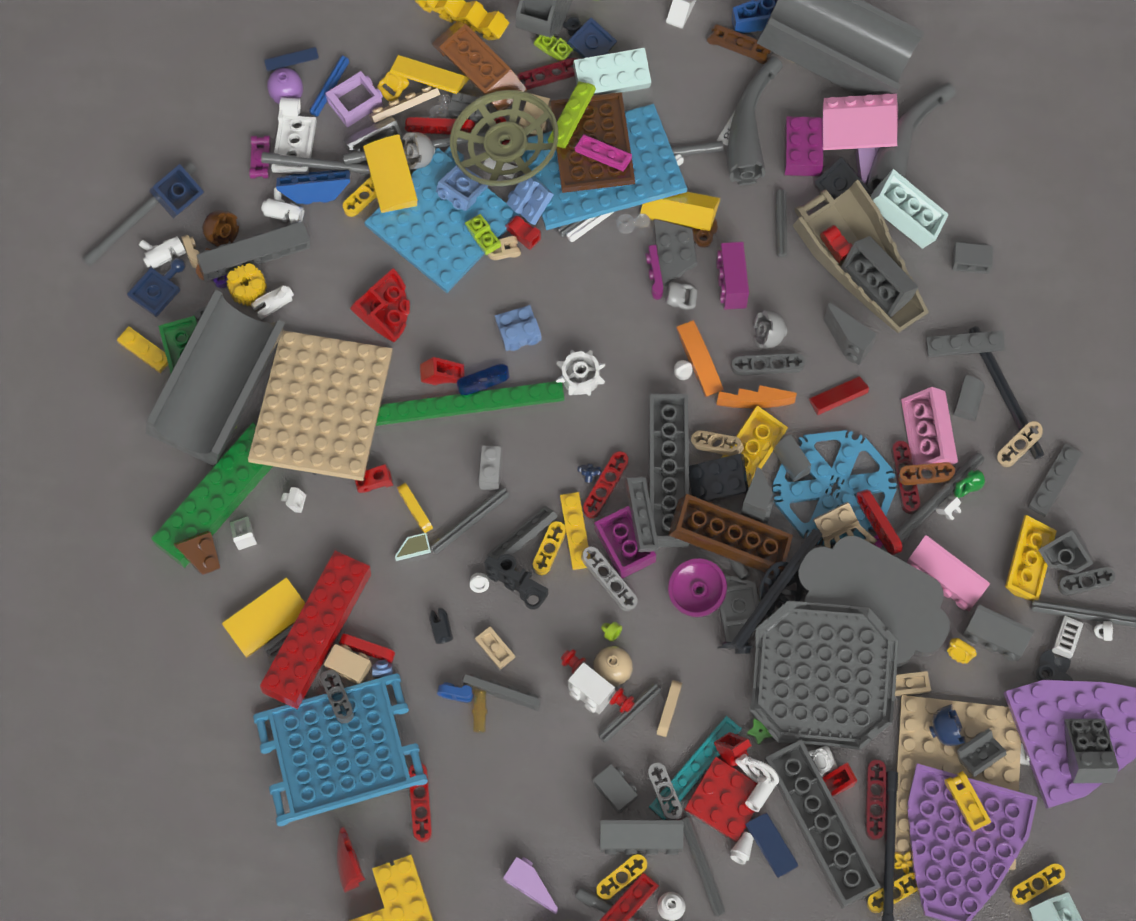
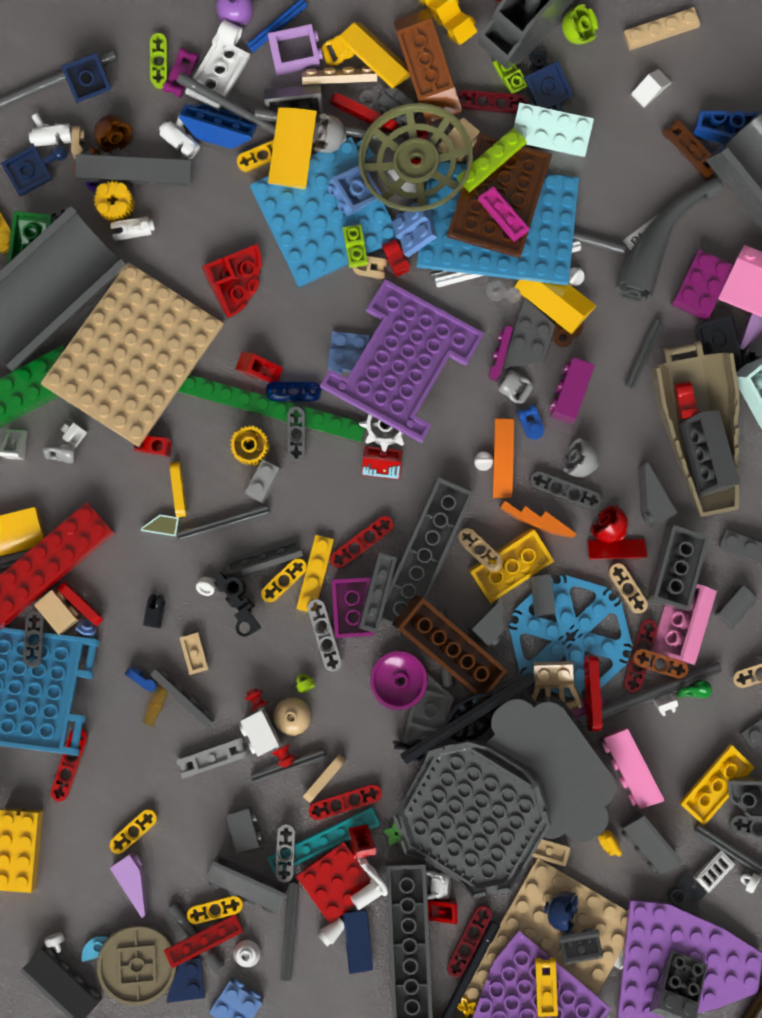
camera: 25 degrees right, 15 degrees up
dark blue plant [577,463,602,483] -> none
black plate [689,453,749,502] -> none
none -> light grey piece [43,444,76,464]
none -> yellow beam [110,809,158,854]
none -> lime beam [150,33,168,89]
none -> light grey plate [176,738,248,779]
none -> yellow brick [230,426,270,466]
none -> dark grey beam [287,405,306,461]
none -> red beam [309,784,382,820]
none -> medium lavender piece [320,279,484,443]
none -> red panel [361,446,403,480]
none -> blue plate [516,404,544,440]
none -> white tile [568,267,584,287]
none -> red cylinder [590,505,629,543]
none -> tan beam [608,563,648,614]
none -> dark grey slope [646,525,710,611]

